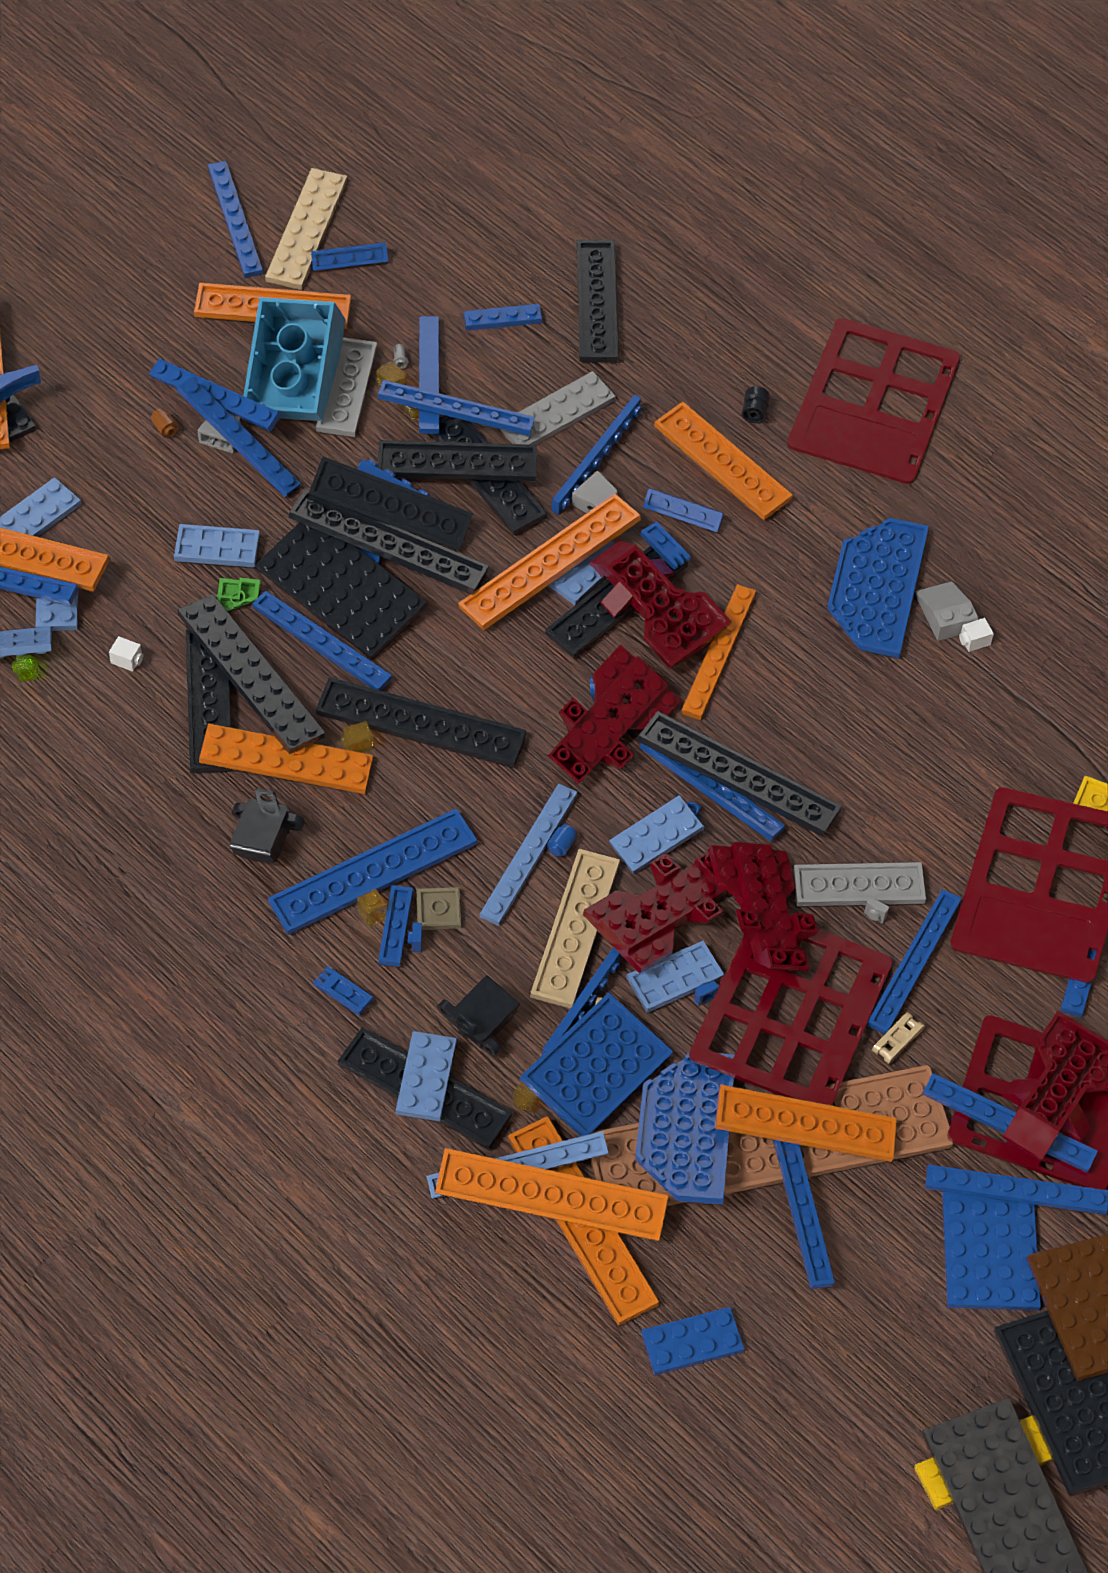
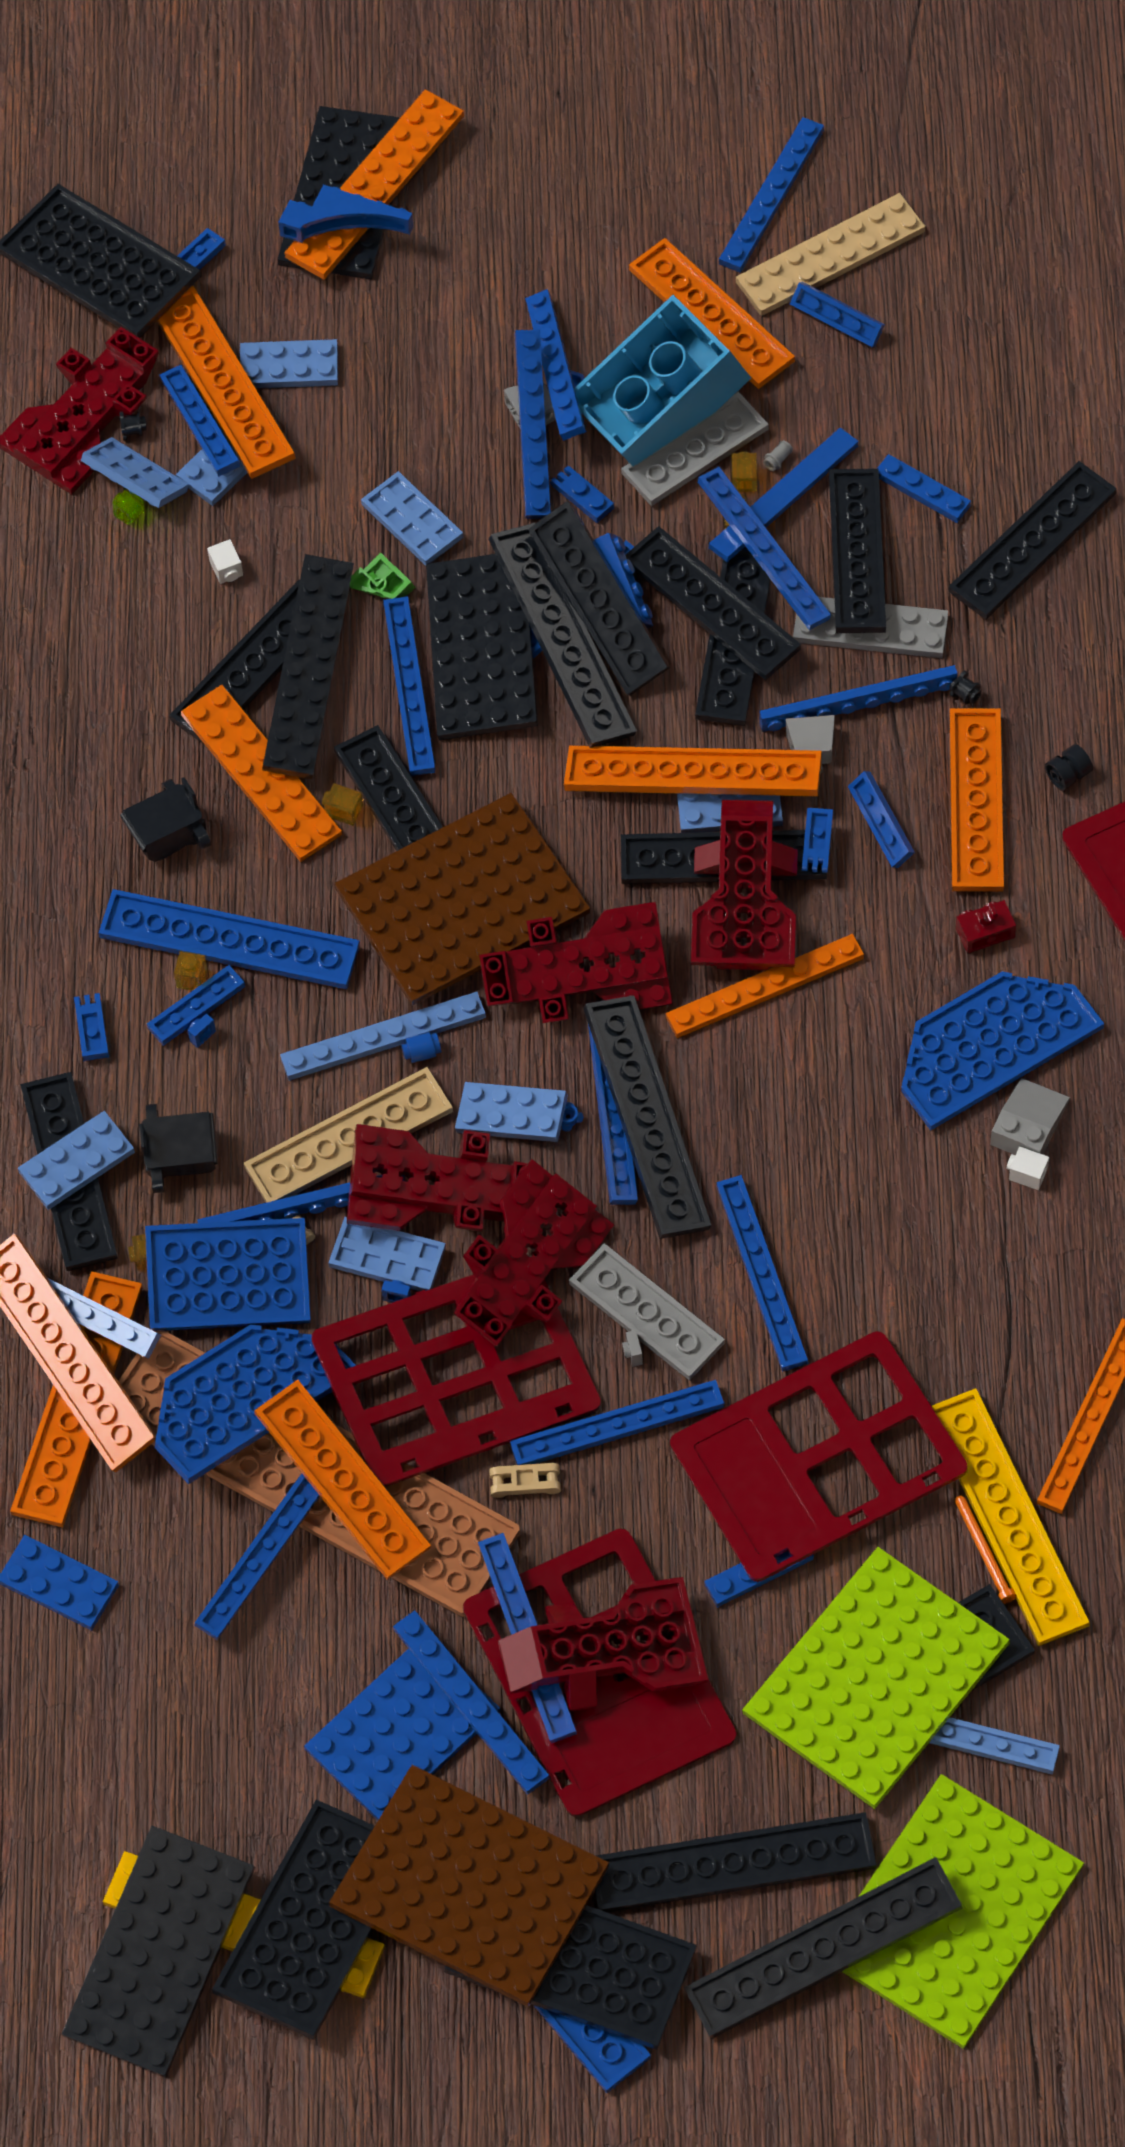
camera: 50 degrees right, 5 degrees up
dark orange brick [151,408,178,437] -> none
dark tan tile [416,887,461,930] -> none
none -> reddish brown plate [334,793,590,1006]
none -> blue hinge [550,466,614,523]
none -> blue plate [716,1175,808,1372]
none -> black plate [829,469,886,634]
none -> black brick [949,670,982,704]
none -> dark red brick [956,900,1016,954]

